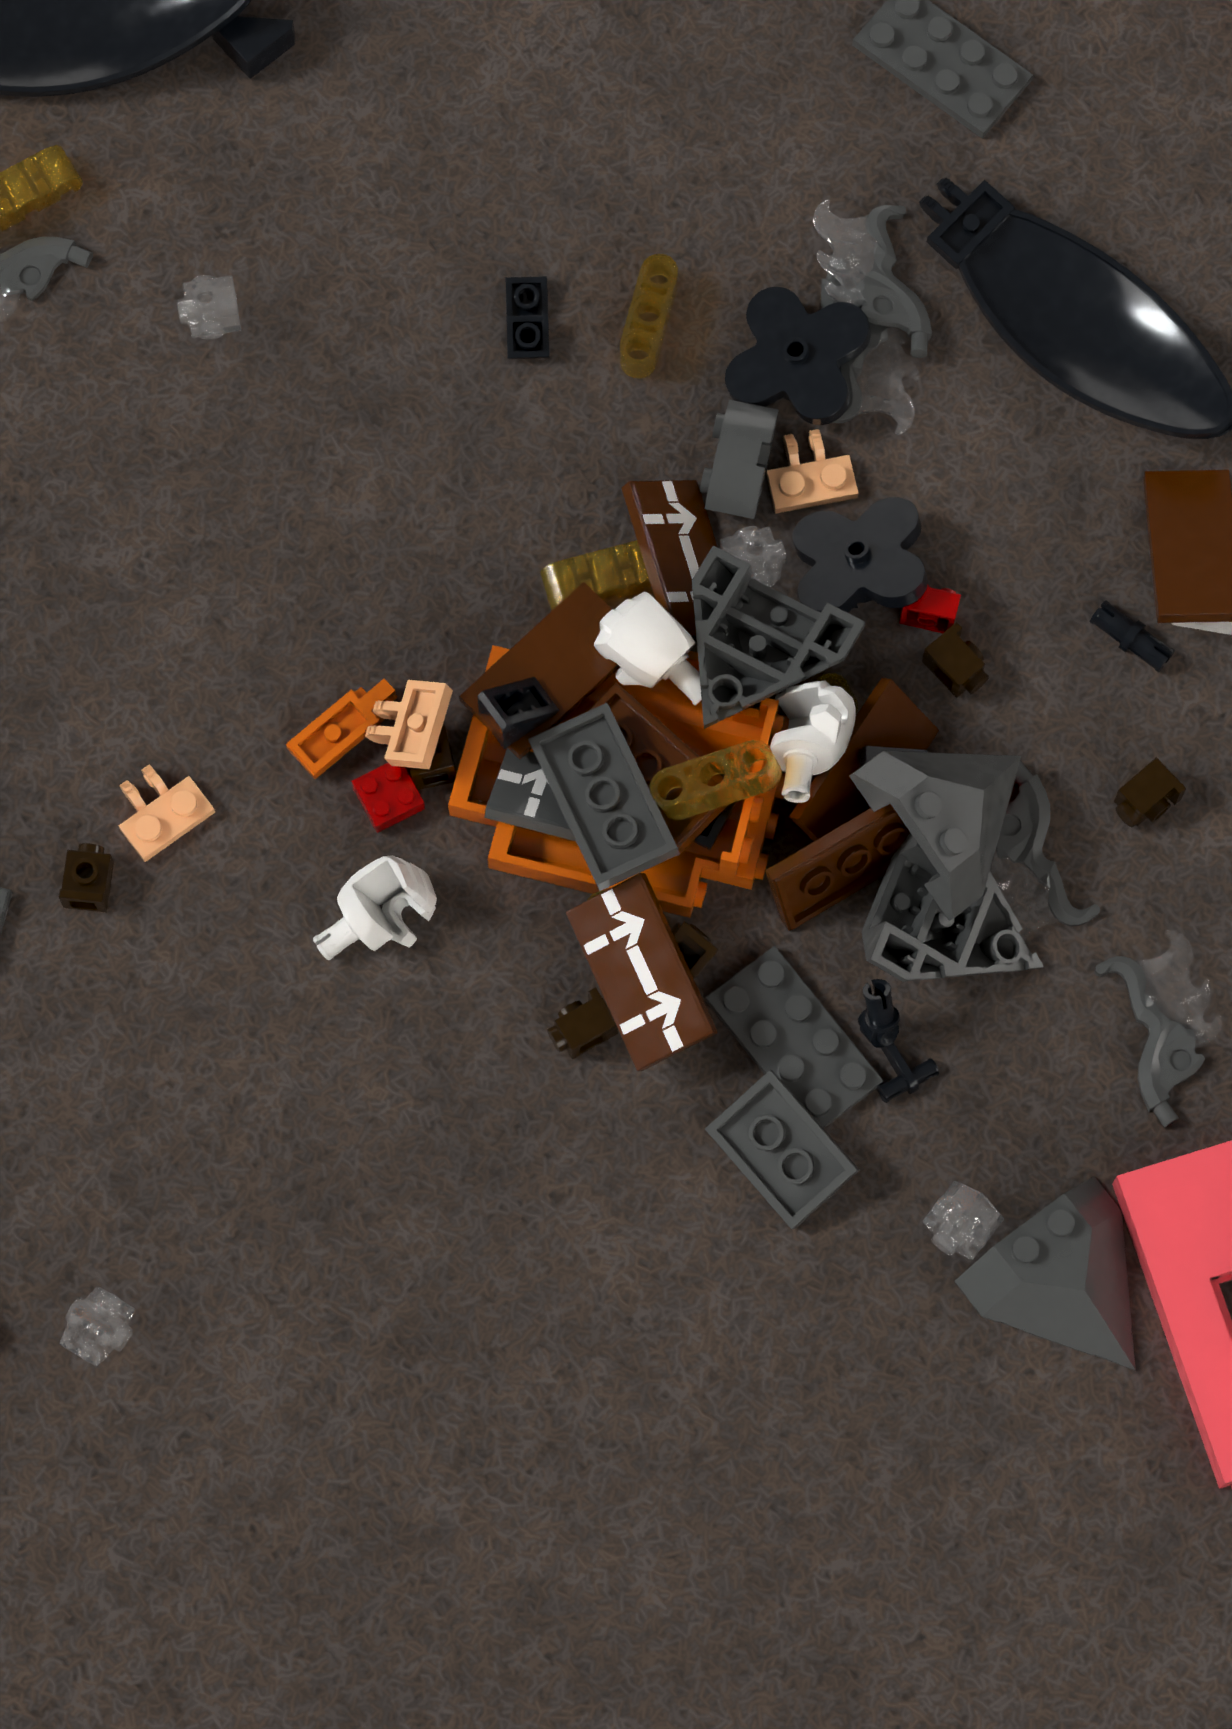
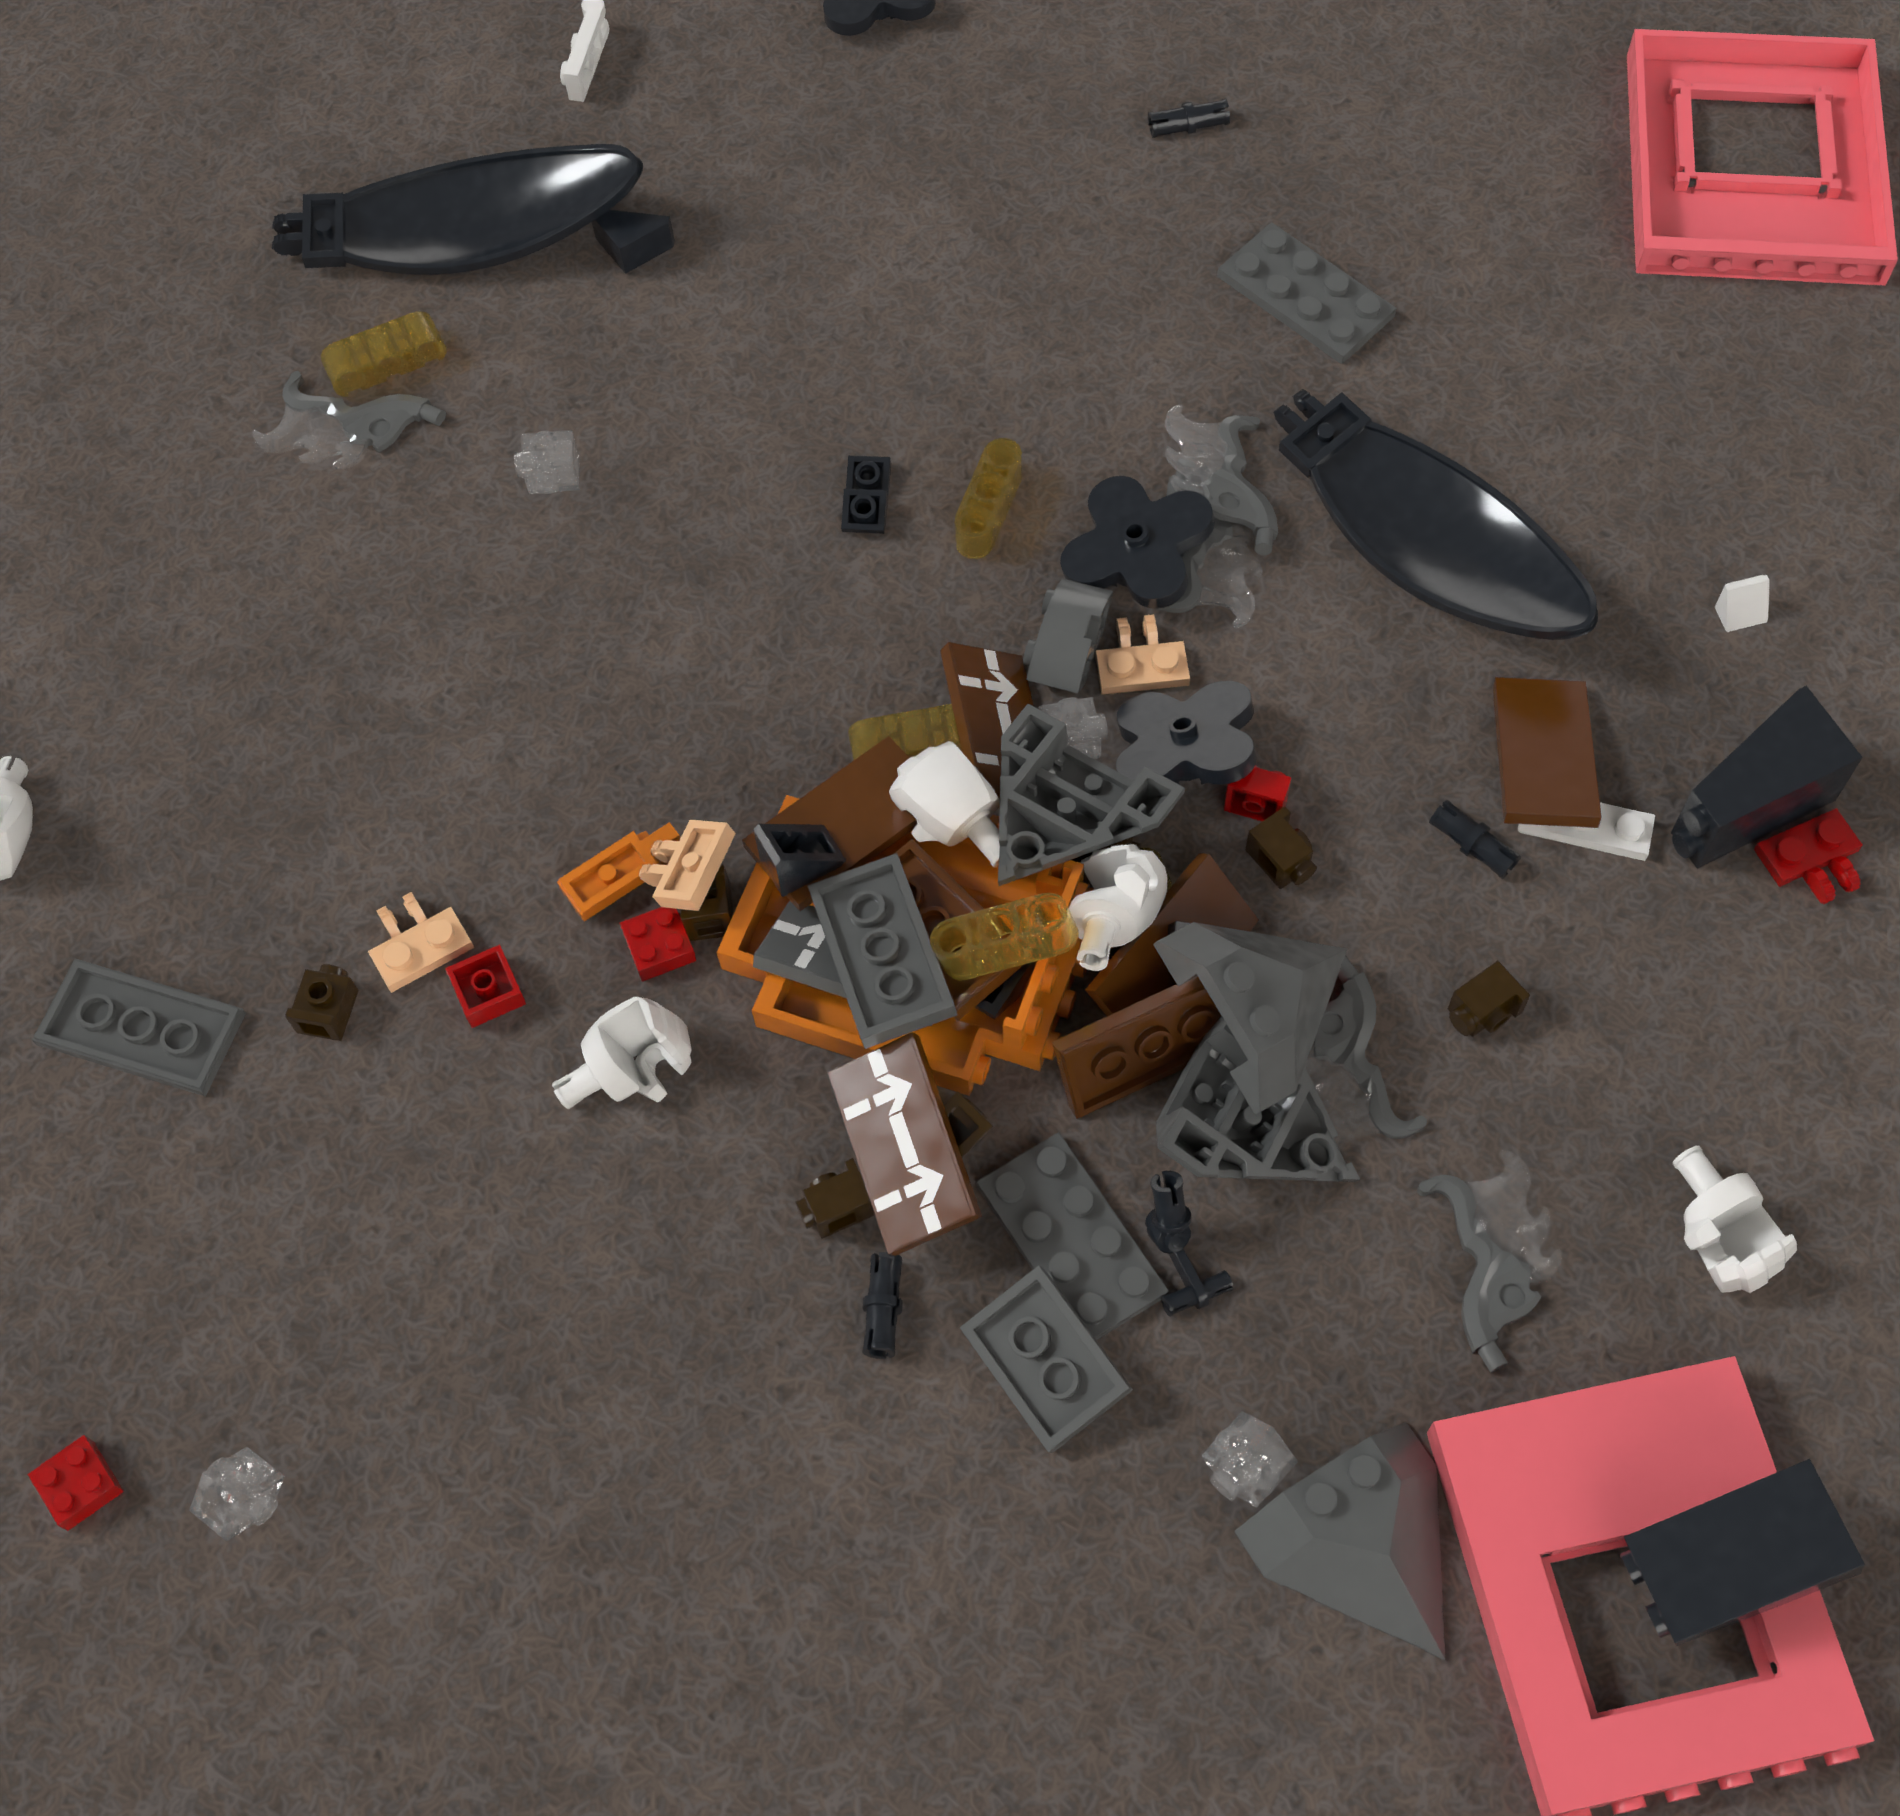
camera: 10 degrees right, 10 degrees down
none -> red piece [445,944,526,1028]
none -> black pin [862,1252,903,1359]

